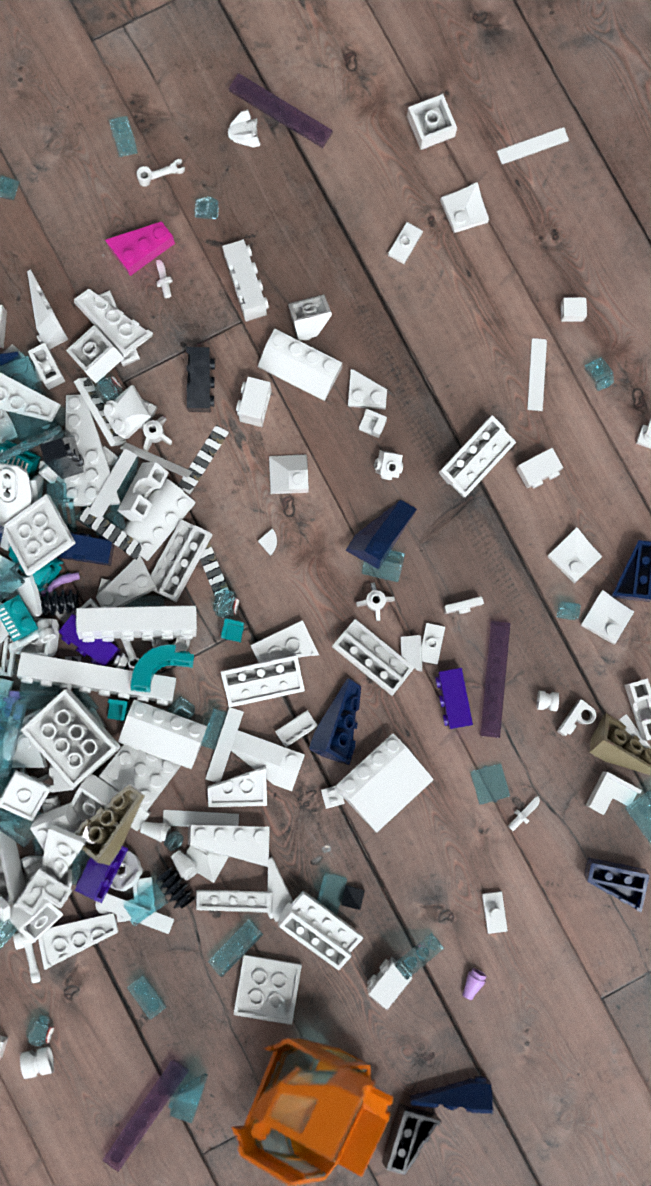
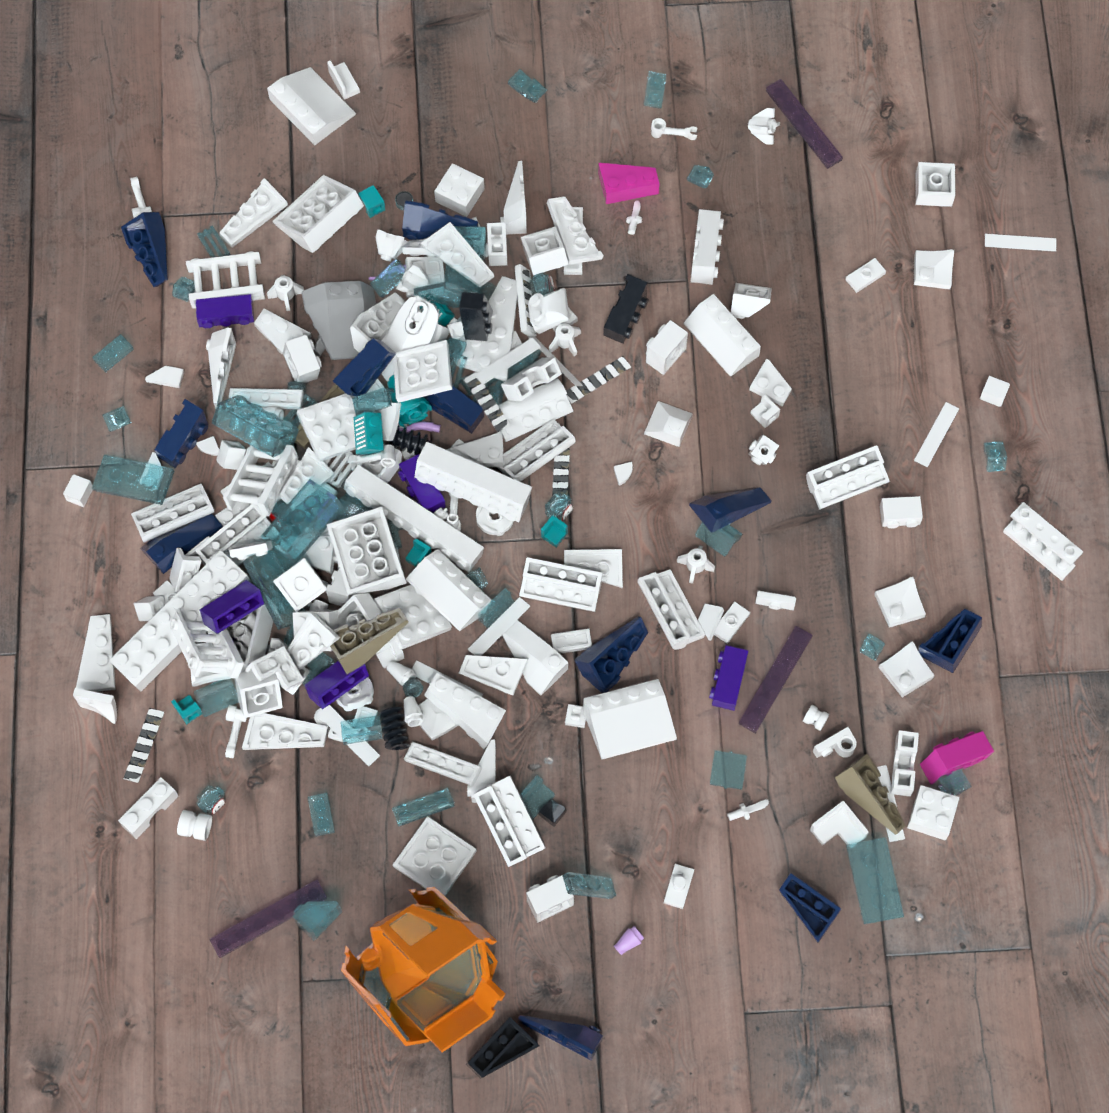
camera: 30 degrees right, 15 degrees down
teal arch [131,645,194,693] -> none

